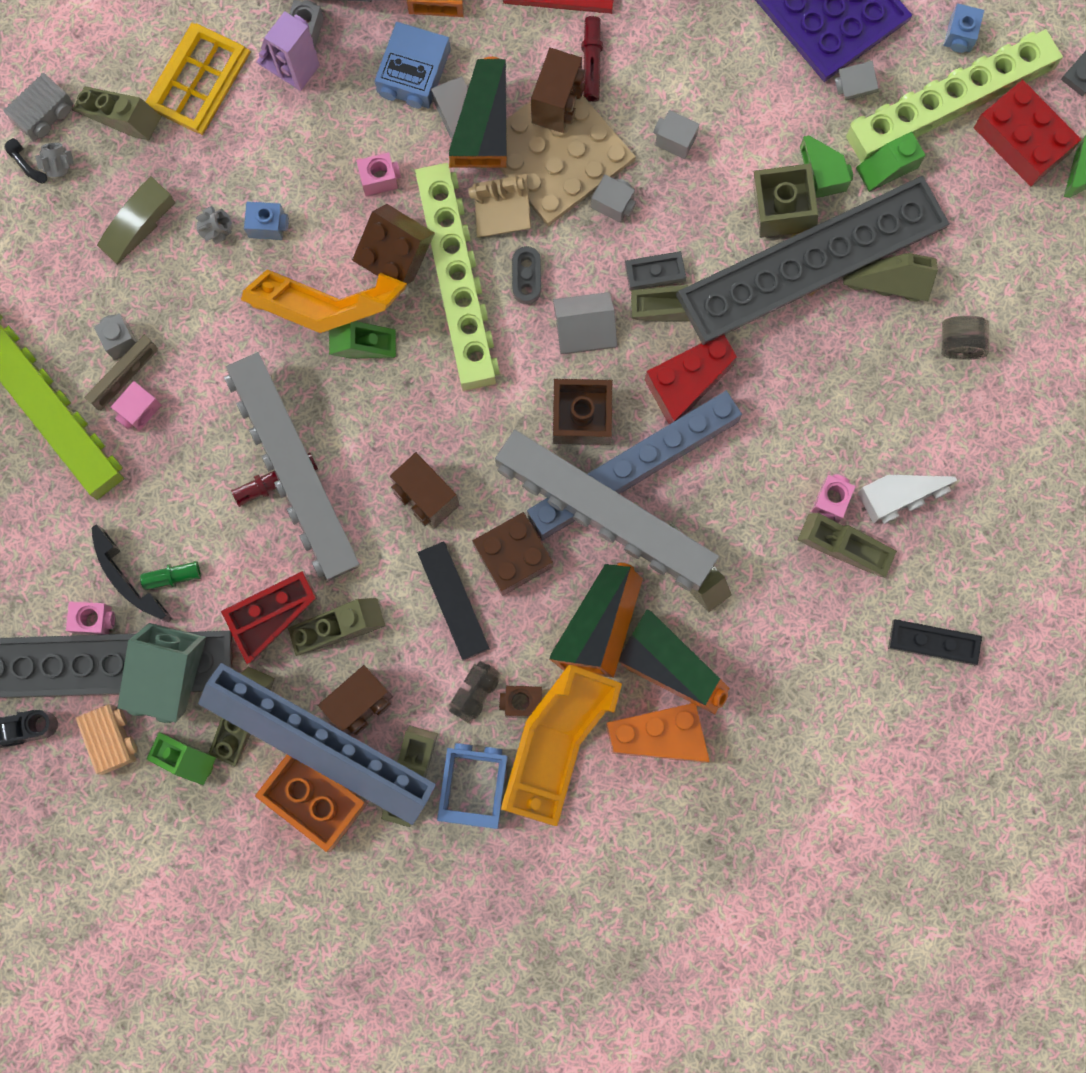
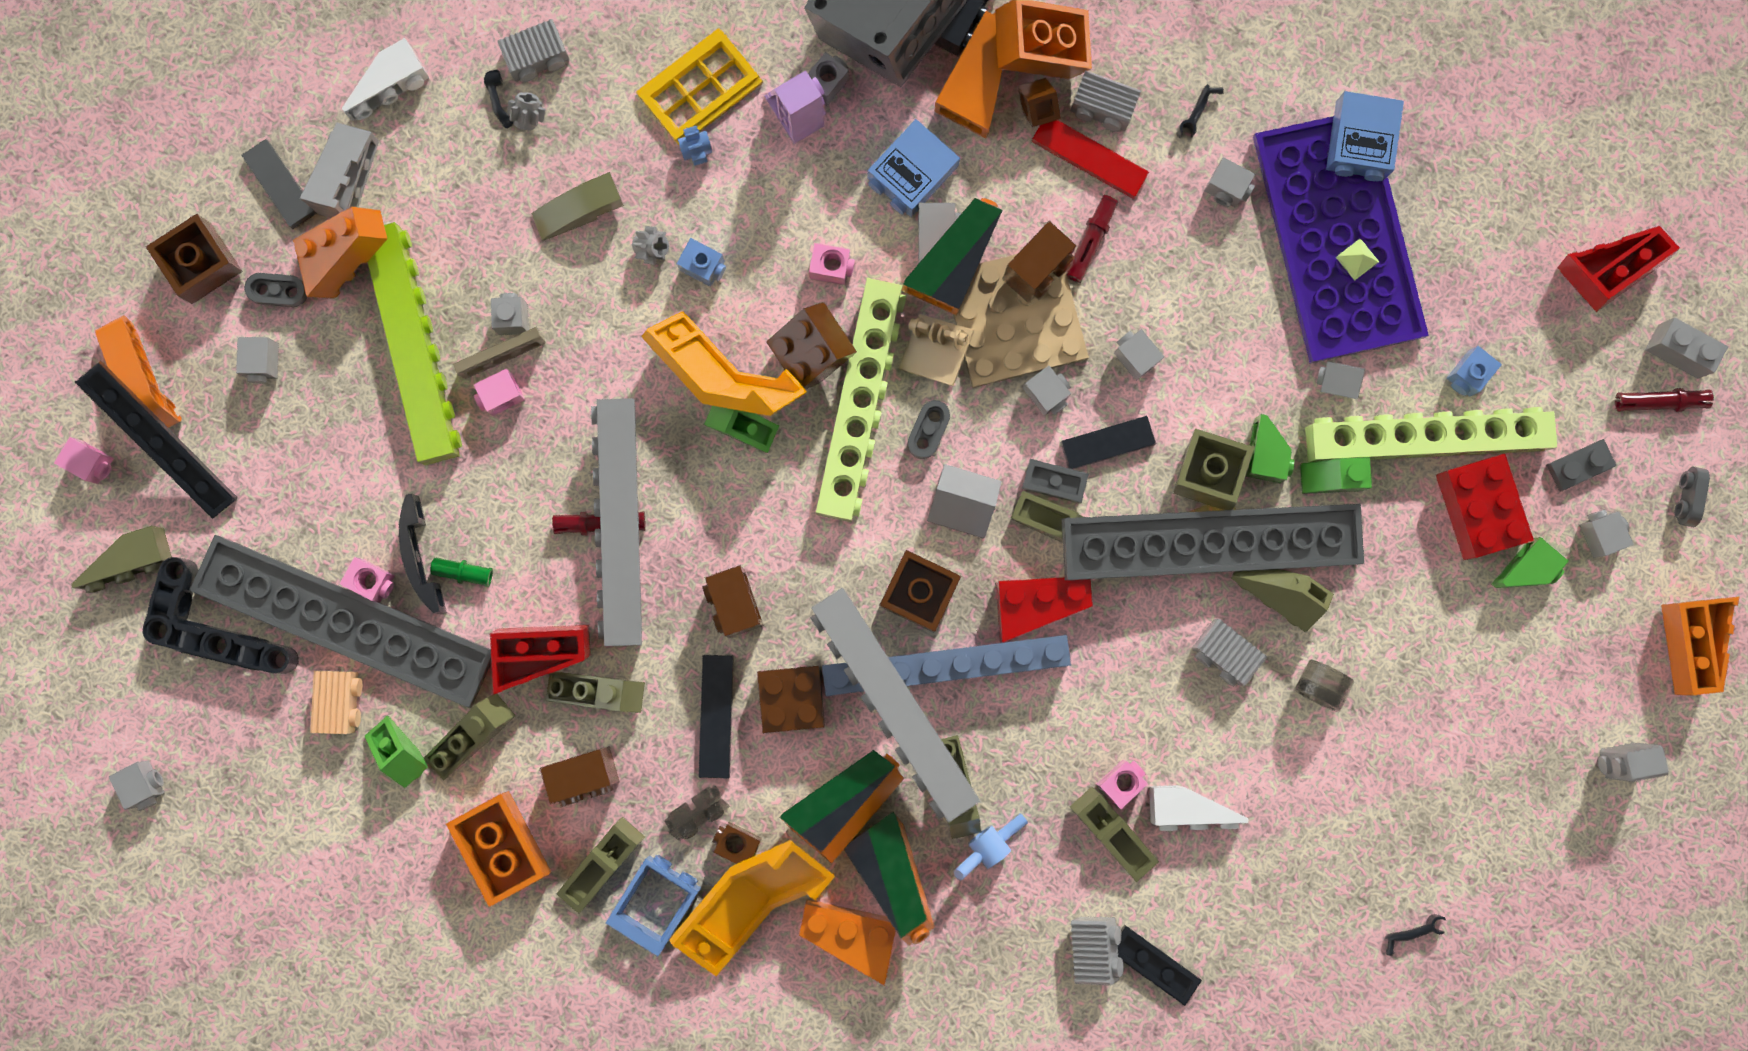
camera: 20 degrees right, 5 degrees up
olive slope [72,86,162,140] -> none
sand green slope [117,623,206,723] -> none
sand blue brick [198,663,436,825] -> none
none -> medium blue gear [678,126,713,166]
none -> light blue piece [954,813,1028,880]
none -> black tile [1060,416,1156,469]
none -> light grey brick [1071,916,1123,985]
none -> light grey brick [1192,619,1267,687]

